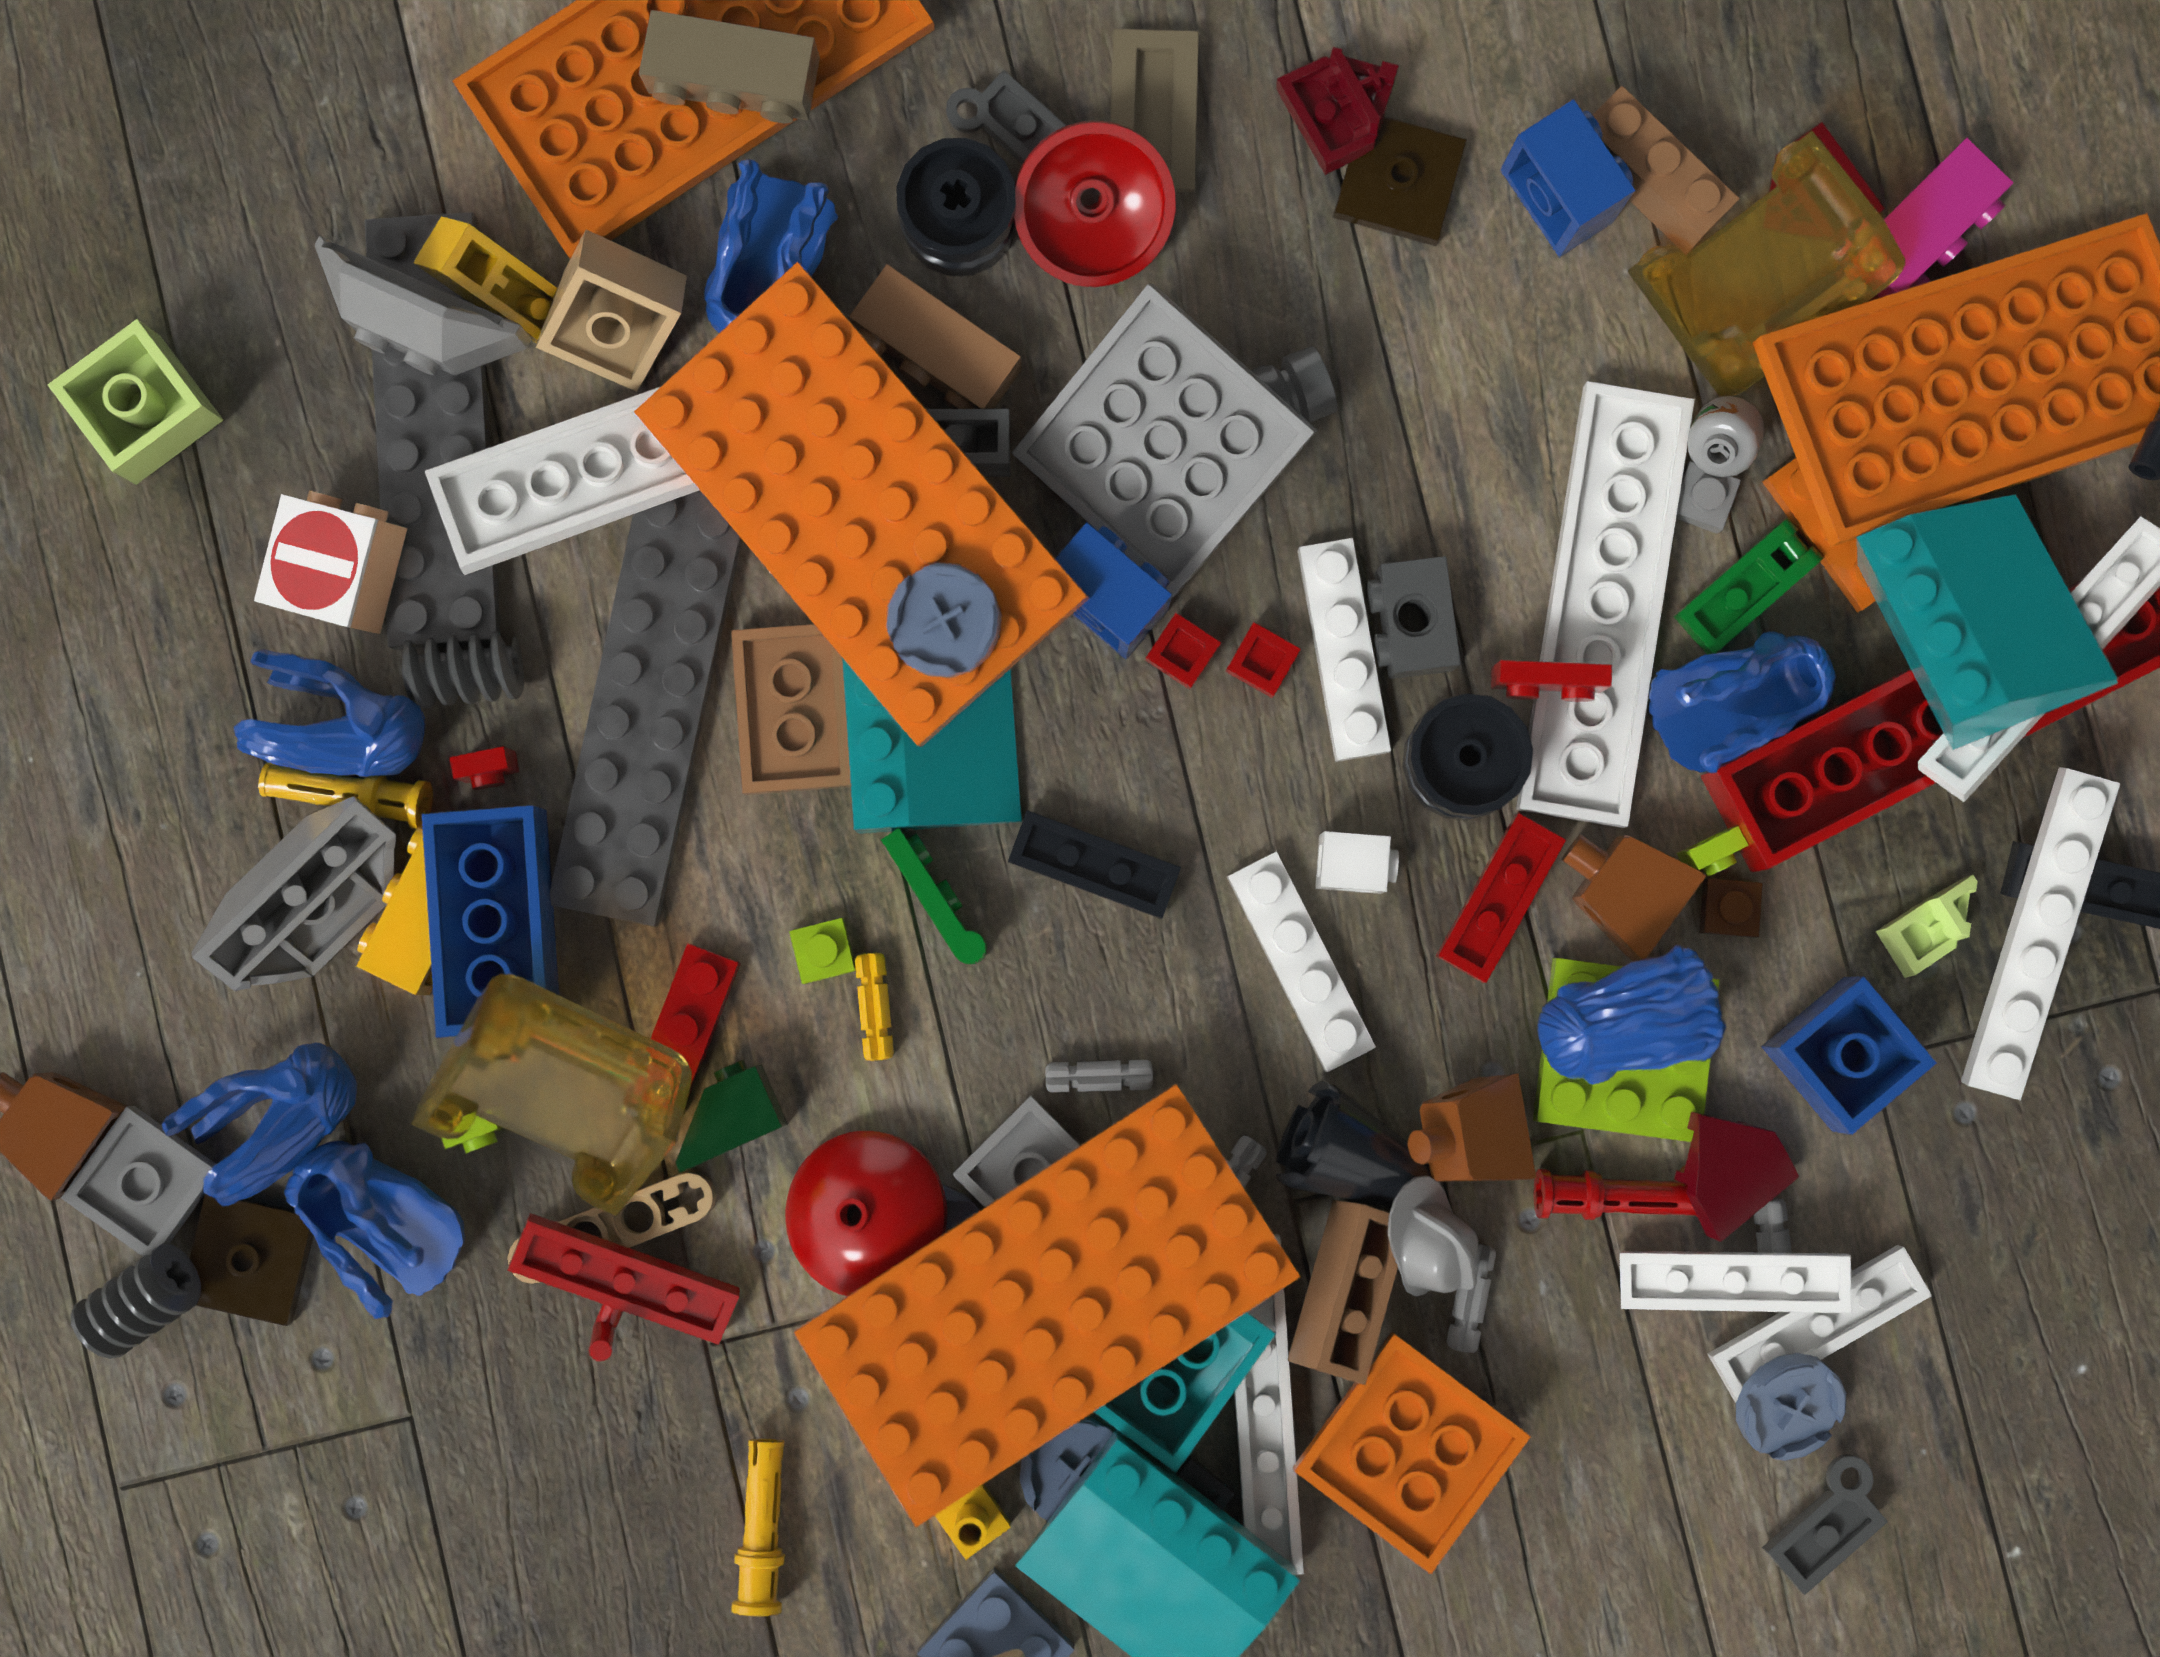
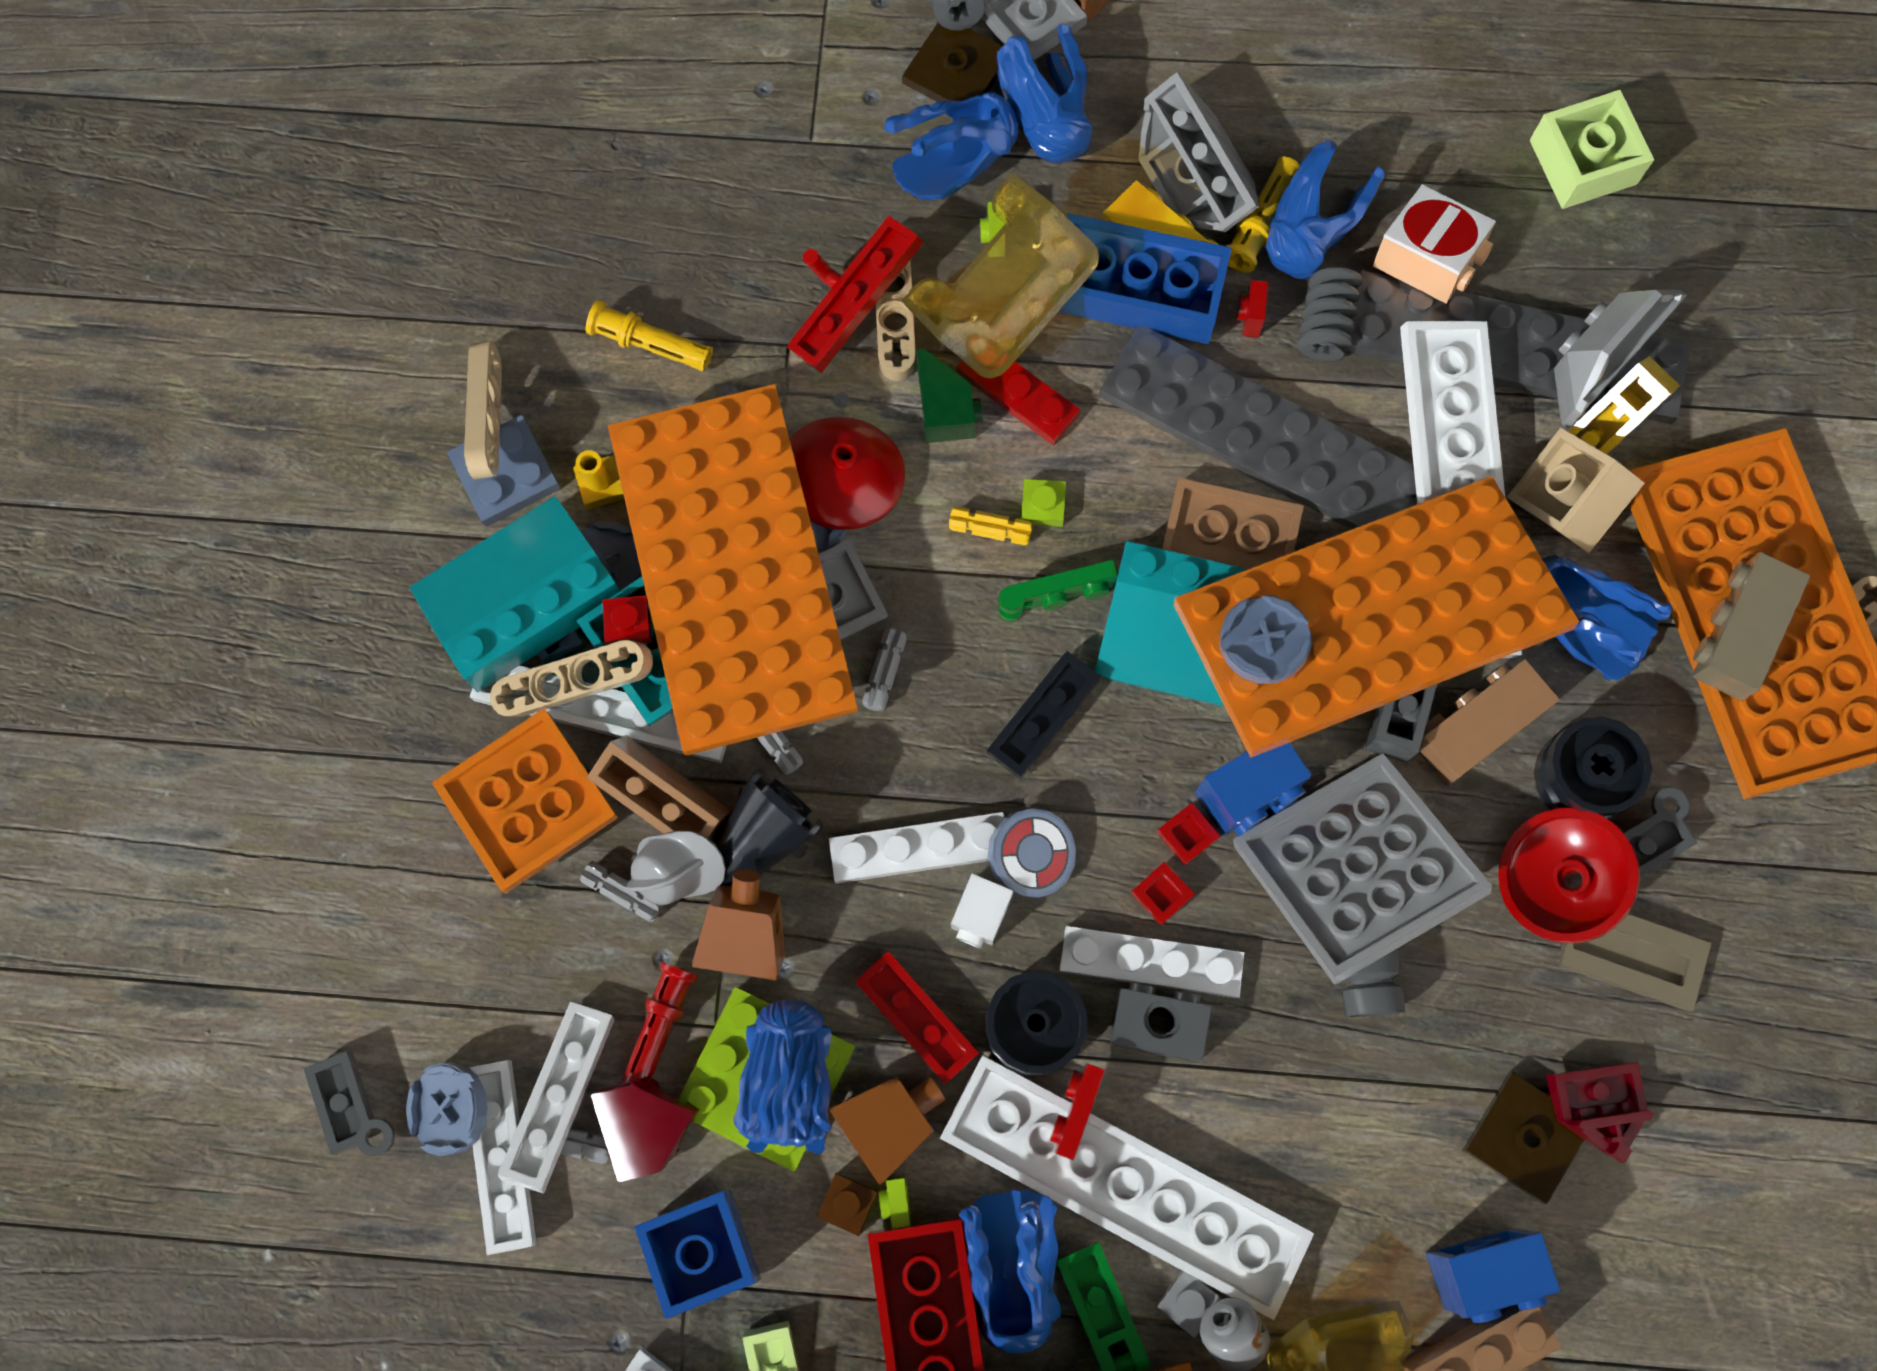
camera: 115 degrees right, 10 degrees down
none -> tan beam [490,640,653,717]
none -> red plate [602,595,652,645]
none -> tile [988,808,1076,898]

